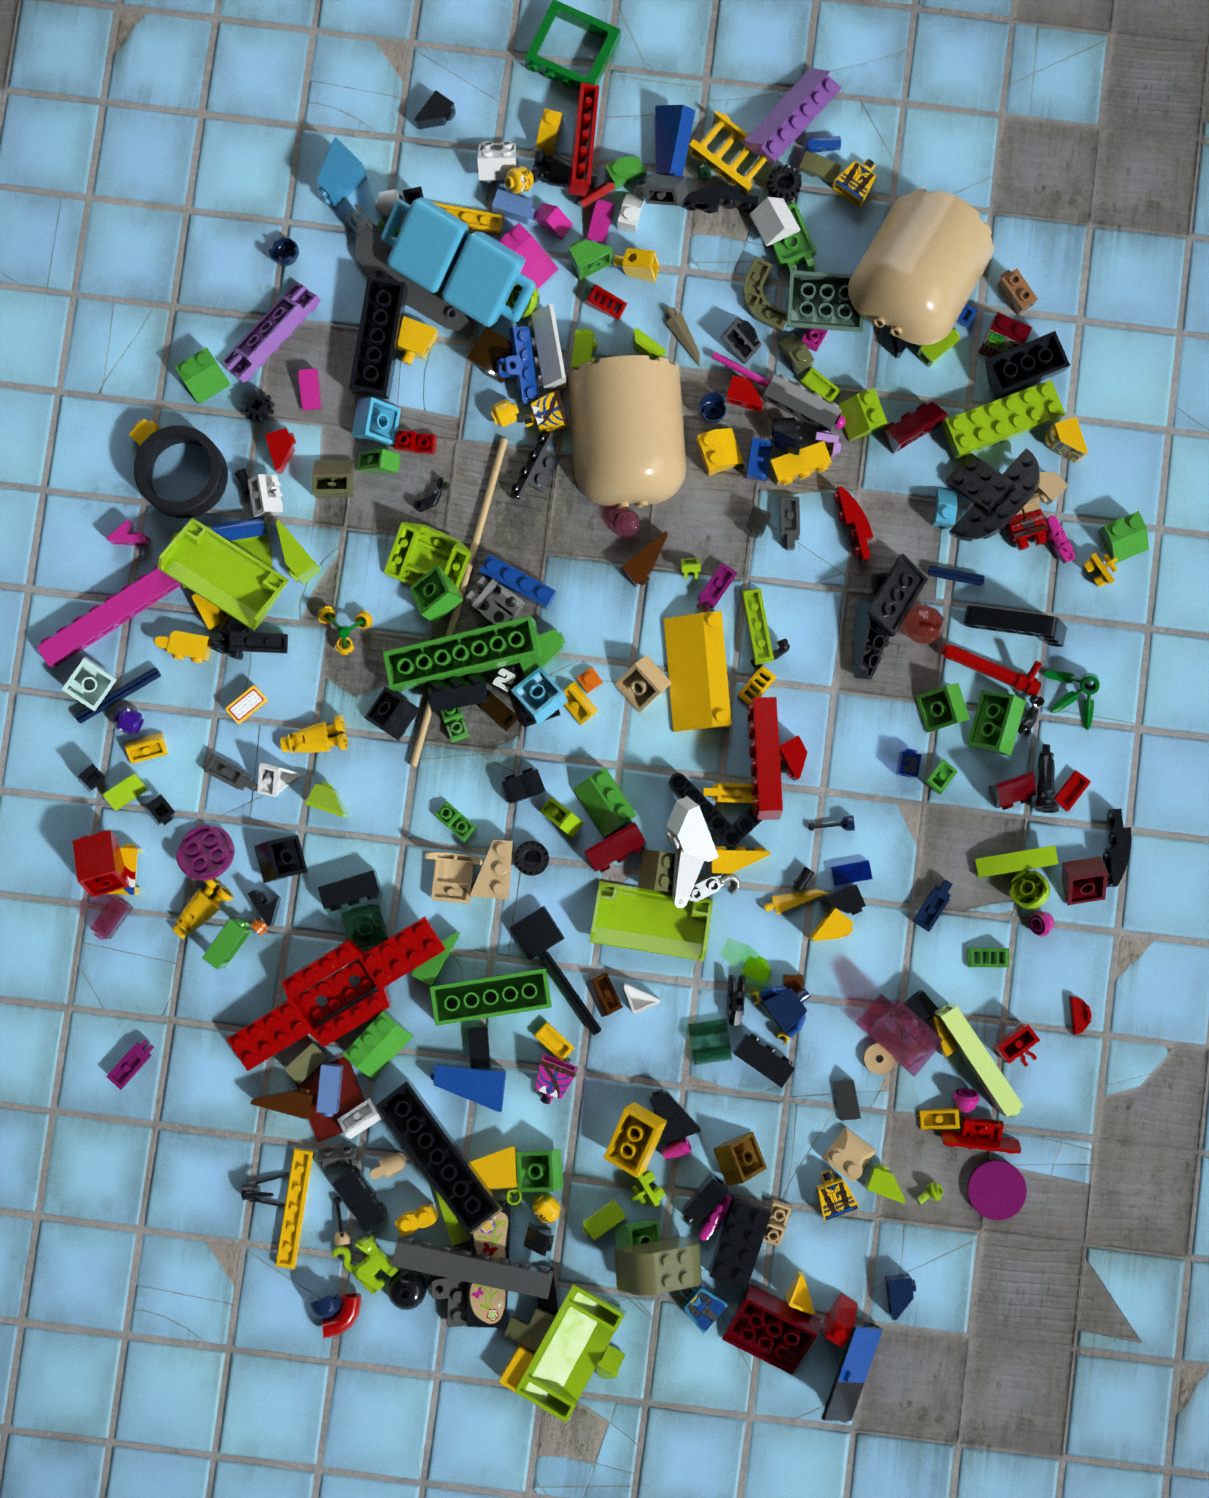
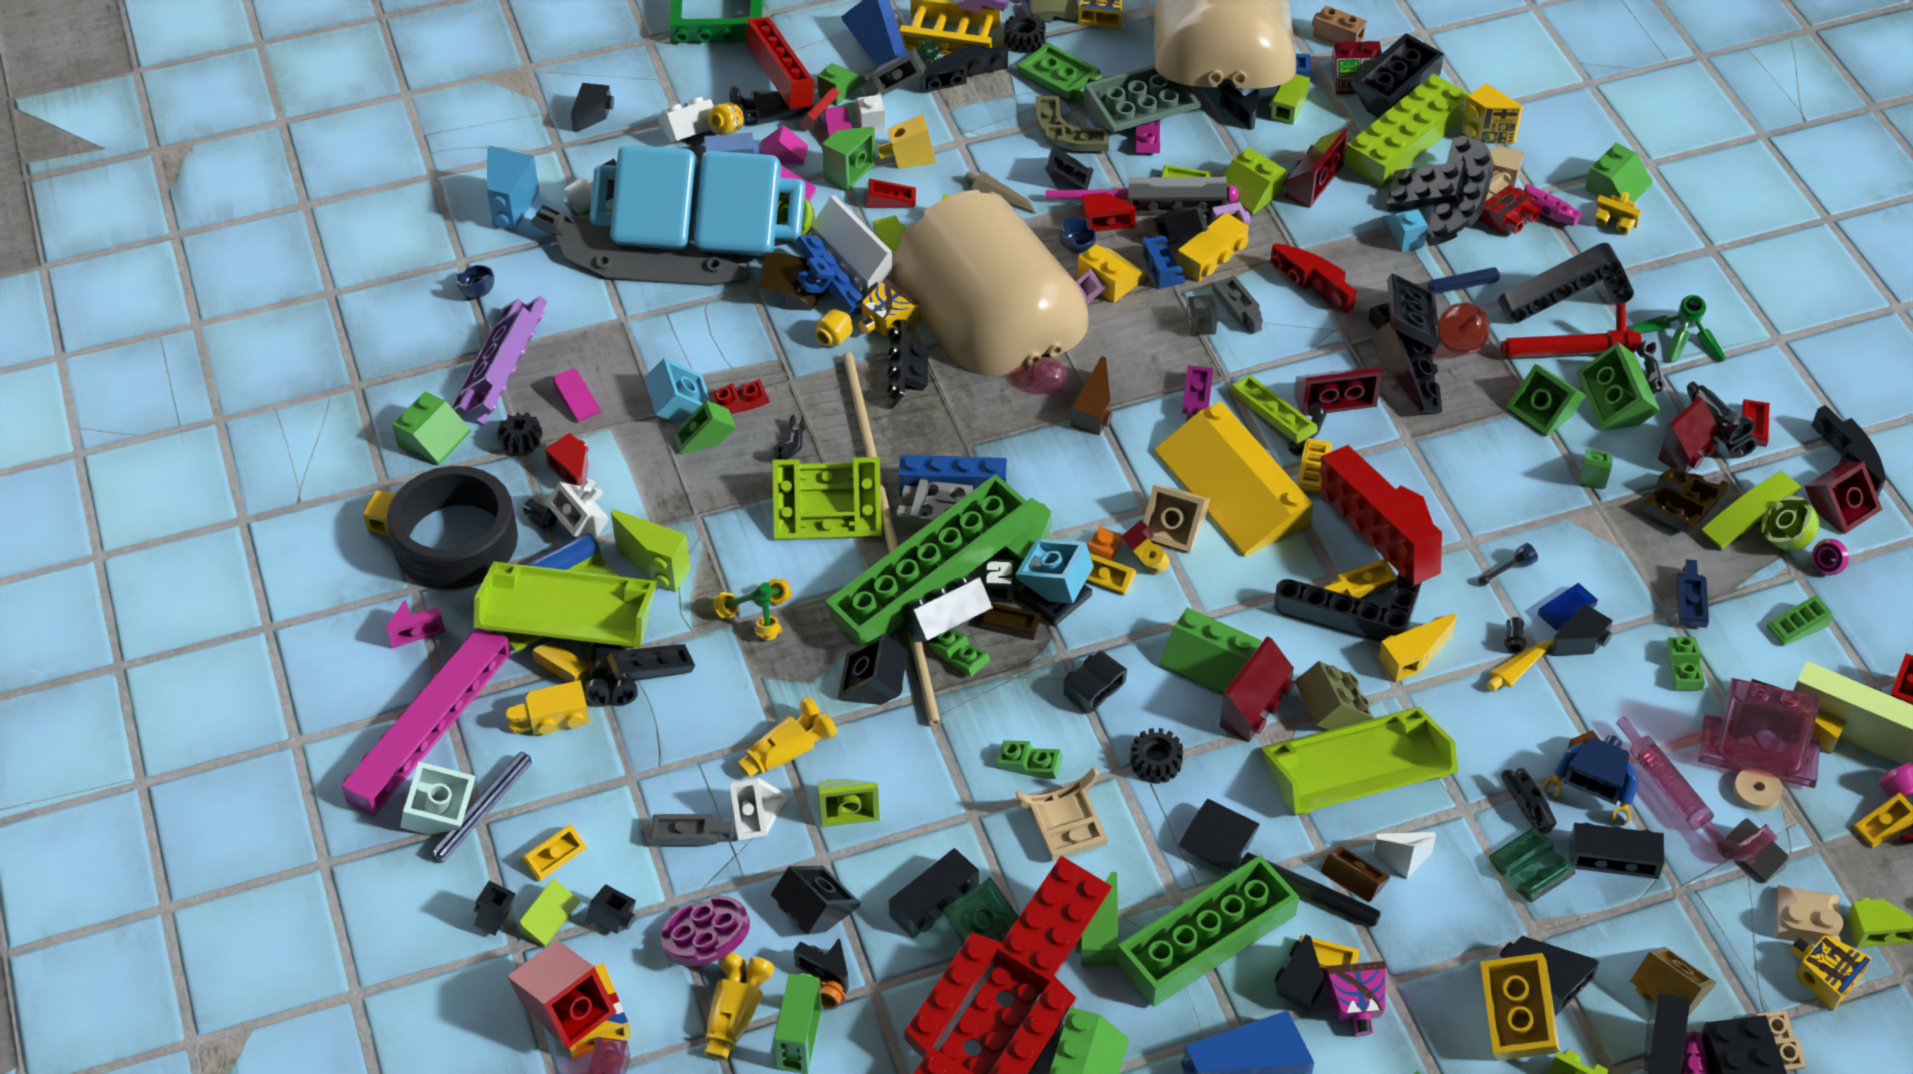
camera: 25 degrees left, 35 degrees down
dark purple head [114,707,144,735] -> none
slope [225,685,269,725] -> none
olive slope [312,460,354,498] -> none
black brick [349,276,408,400] -> none
yellow torso [397,316,439,366] -> none
bright green slope [410,565,463,623] -> none
black tile [468,1027,491,1068] -> none
tan wedge [469,840,514,899] -> none
yellow slope [535,108,563,157] -> none
lime slope [539,797,584,838] -> none
dark pink cone [661,1137,692,1159] -> none
white slope [666,796,740,908] -> none
lime tile [680,558,701,579] -> none
clear neon green brick [740,955,772,984] -> none
white slope [750,197,800,247] -> none
olive slope [777,333,814,375] -> none
yellow slope [807,908,854,941] -> none
clear blue brick [896,749,922,778] -> none
none -> lavender slope [1075,268,1106,304]
none -> leg [1121,520,1170,574]
none -> black slope [1274,934,1325,1012]
none -> dark red slope [1294,367,1383,416]
none -> clear pink piece [1616,717,1778,861]
none -> dark brown slope [1639,468,1729,533]
none -> bright green slope [1667,636,1705,690]

